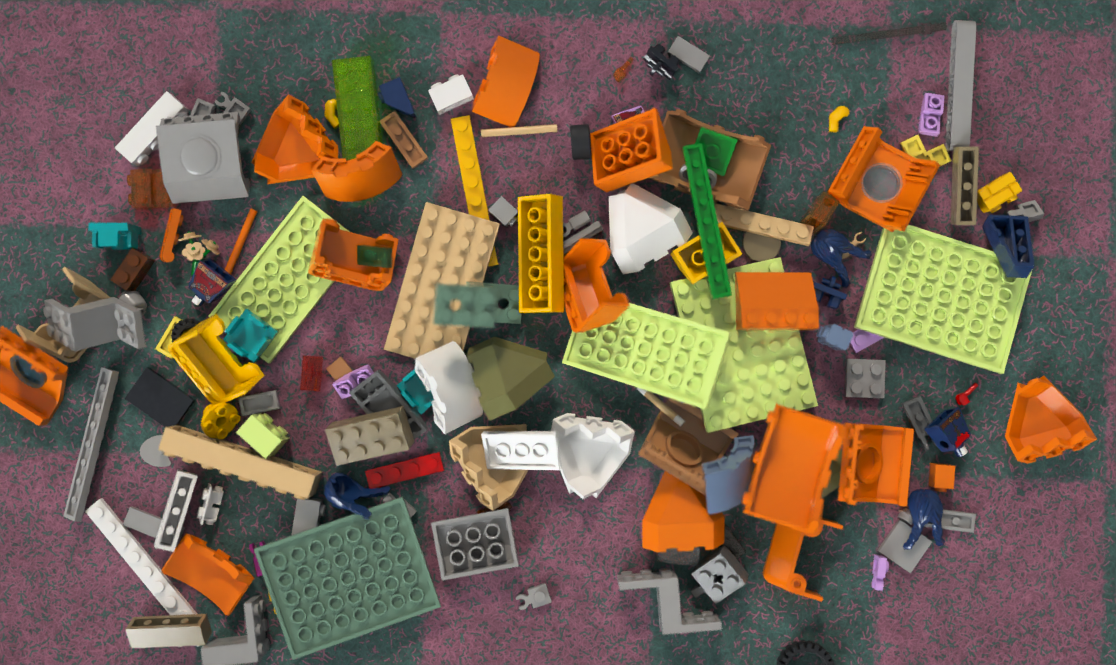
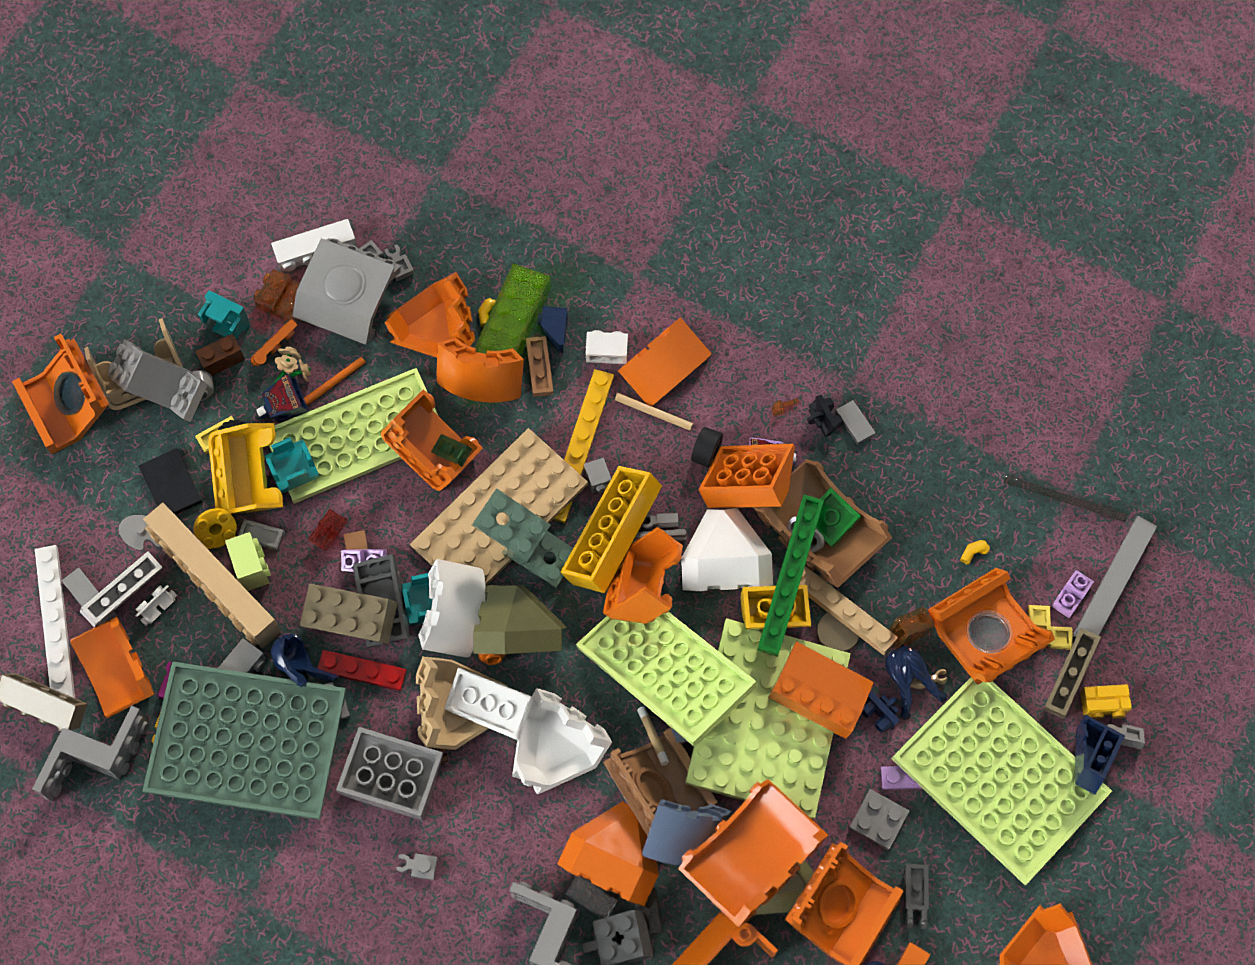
camera: 30 degrees right, 20 degrees down
light grey plate [64,367,119,522] -> none
sand blue brick [816,324,854,351] -> none
dark blue torso [924,407,971,457] -> none
red hand [955,383,978,406] -> none

